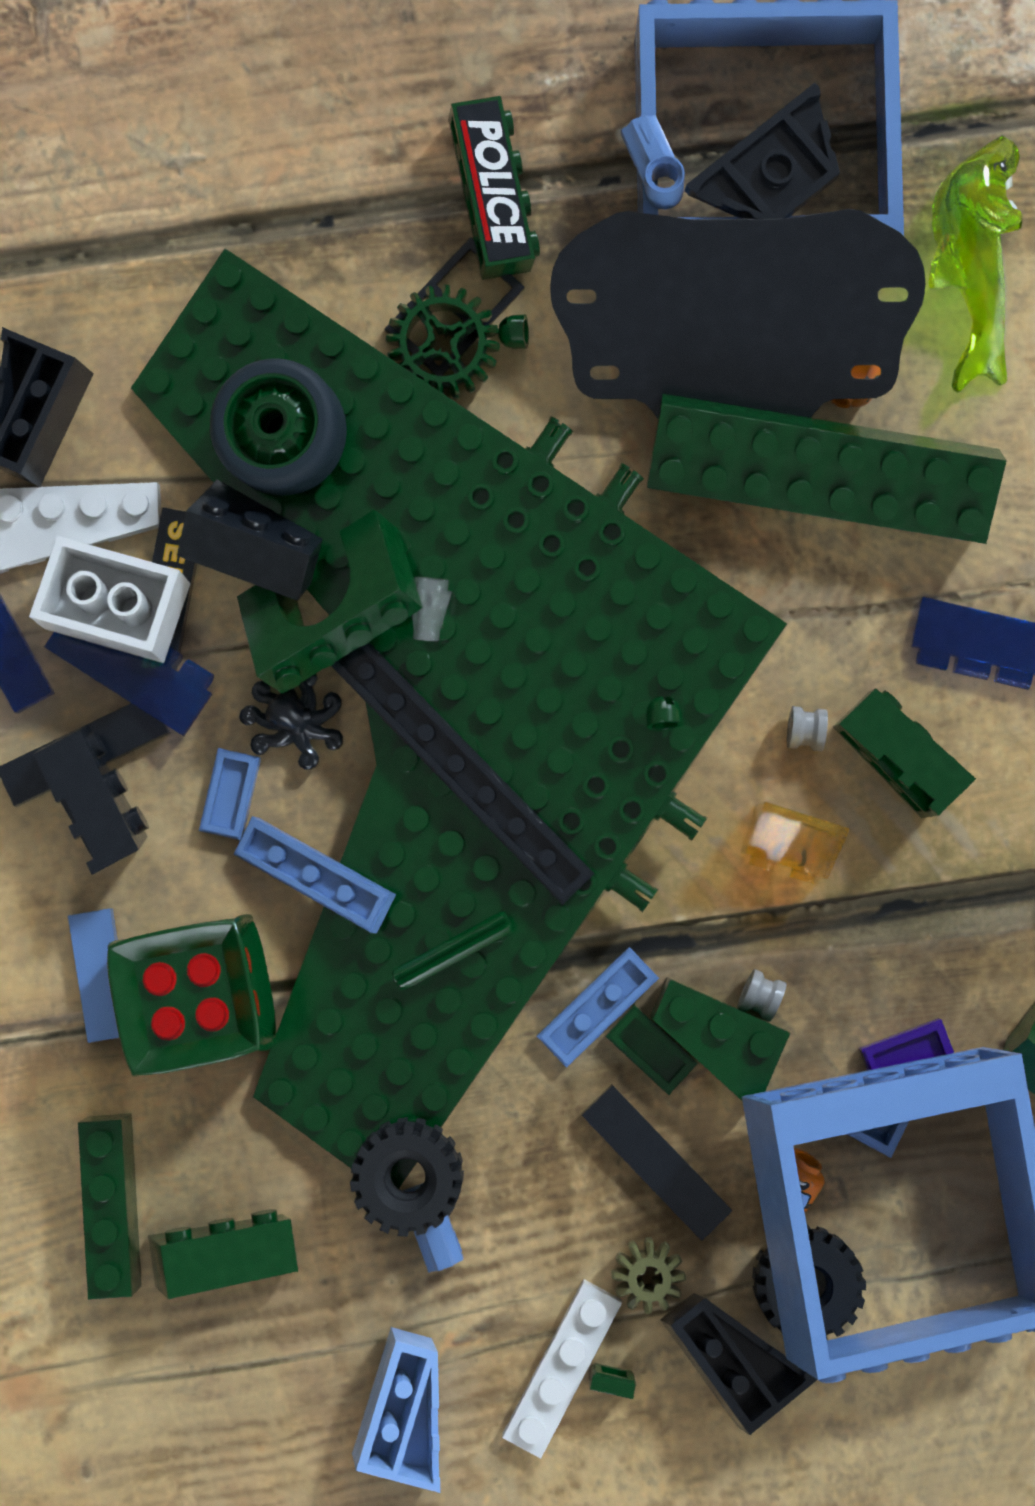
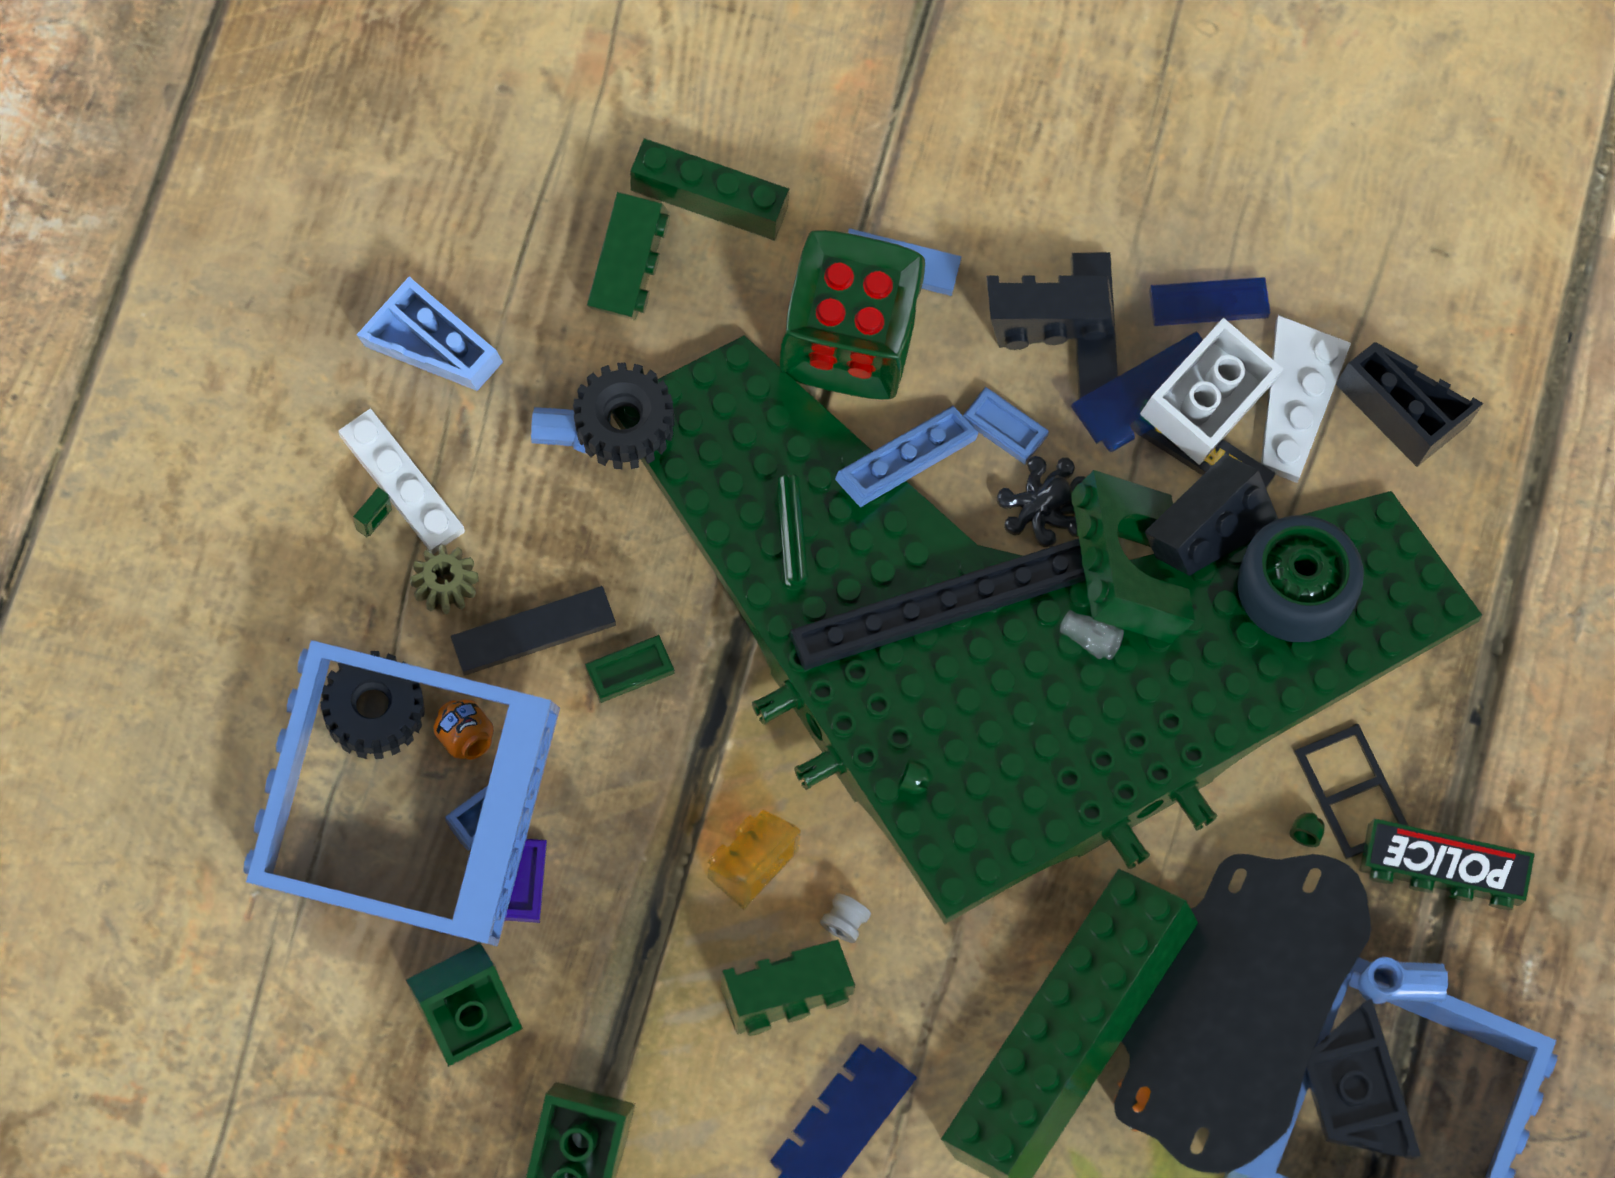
camera: 105 degrees right, 15 degrees down
dark green gear [386,284,500,400] -> none
medium blue tile [537,947,659,1068] -> none
dark green wedge [650,977,790,1101] -> none
black wedge [660,1293,817,1435] -> none
light grey wheel [737,969,787,1022] -> none

